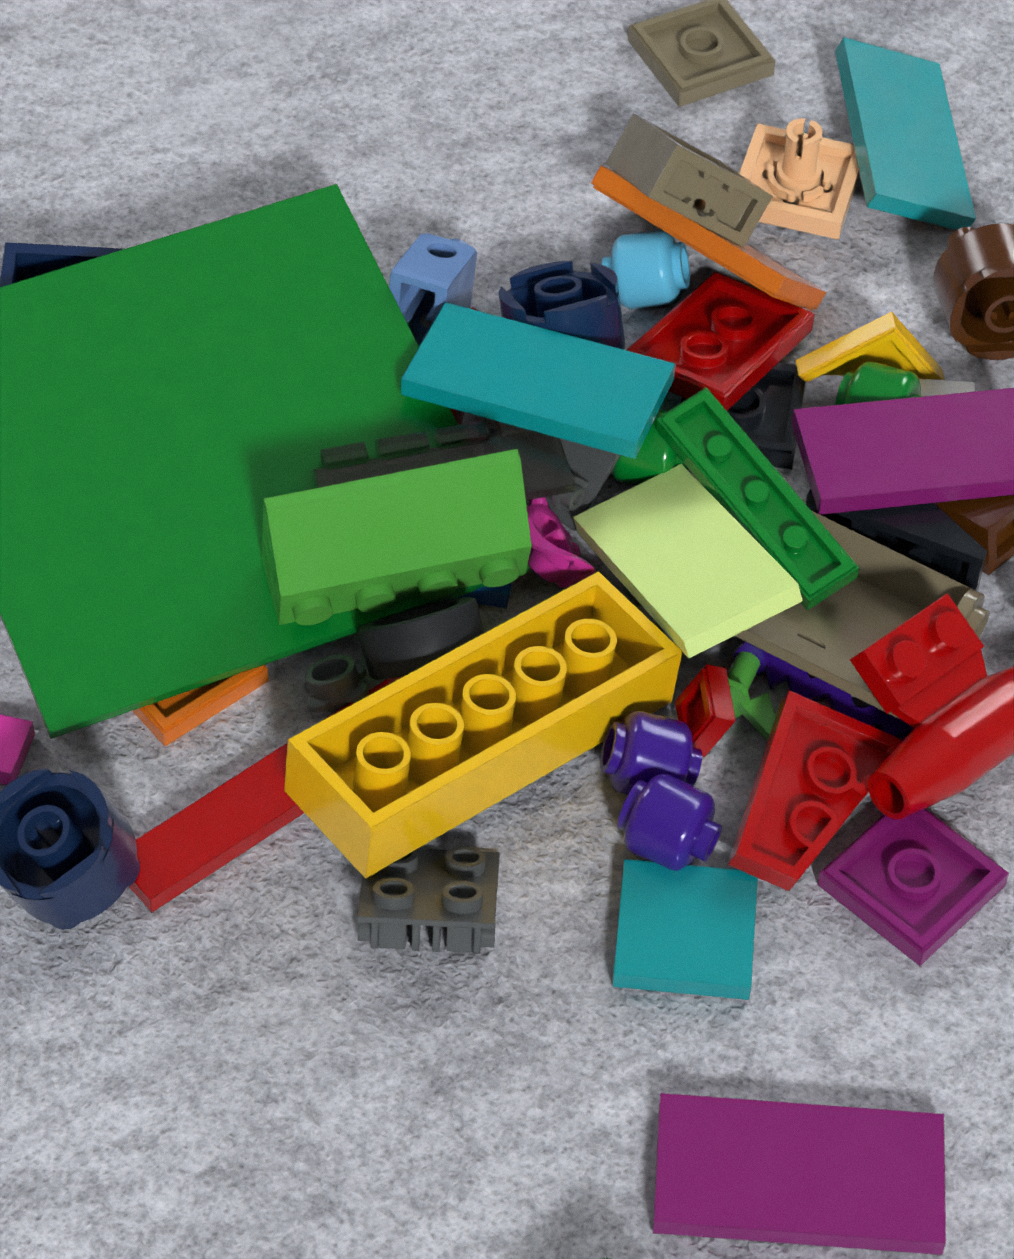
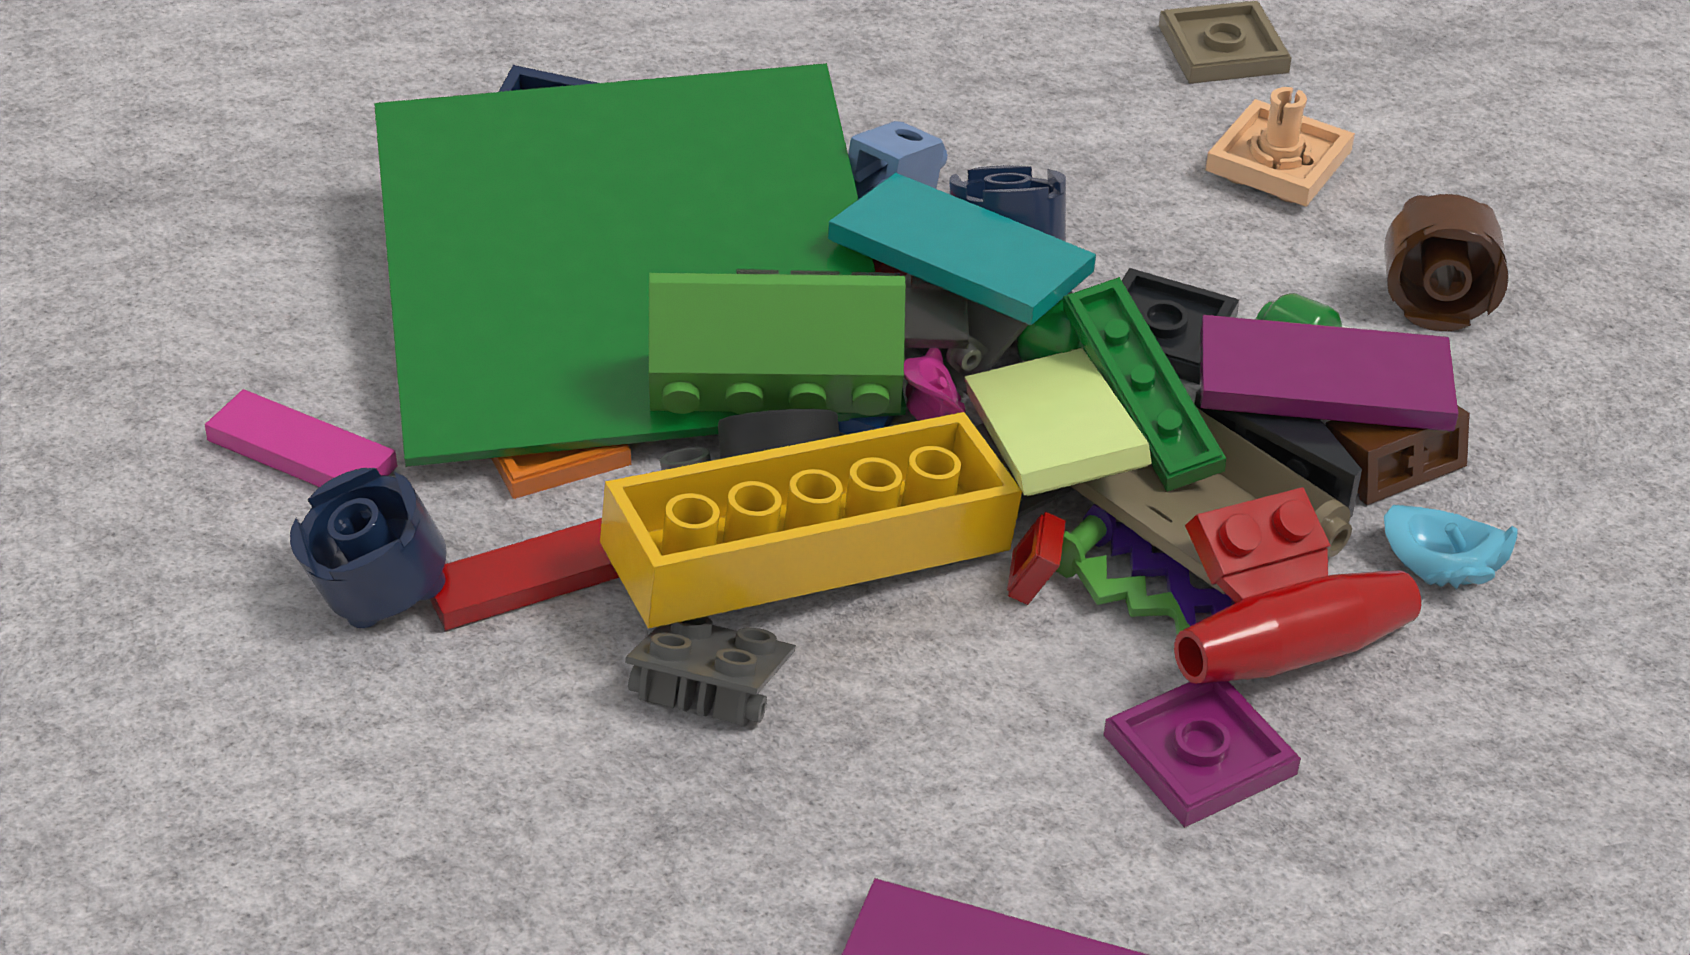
camera: 15 degrees right, 10 degrees down
orange tile [591,165,827,311] -> none
dark purple head [600,711,702,795] -> none
medium azure head [602,230,690,309] -> none
dark tan window [605,113,773,248] -> none
teal tile [612,859,758,1000] -> none
dark purple head [617,773,722,871] -> none
red tile [626,273,815,411] -> none
red wing [727,690,903,891] -> none
yellow tile [795,311,945,382] -> none
teal tile [835,37,976,230] -> none

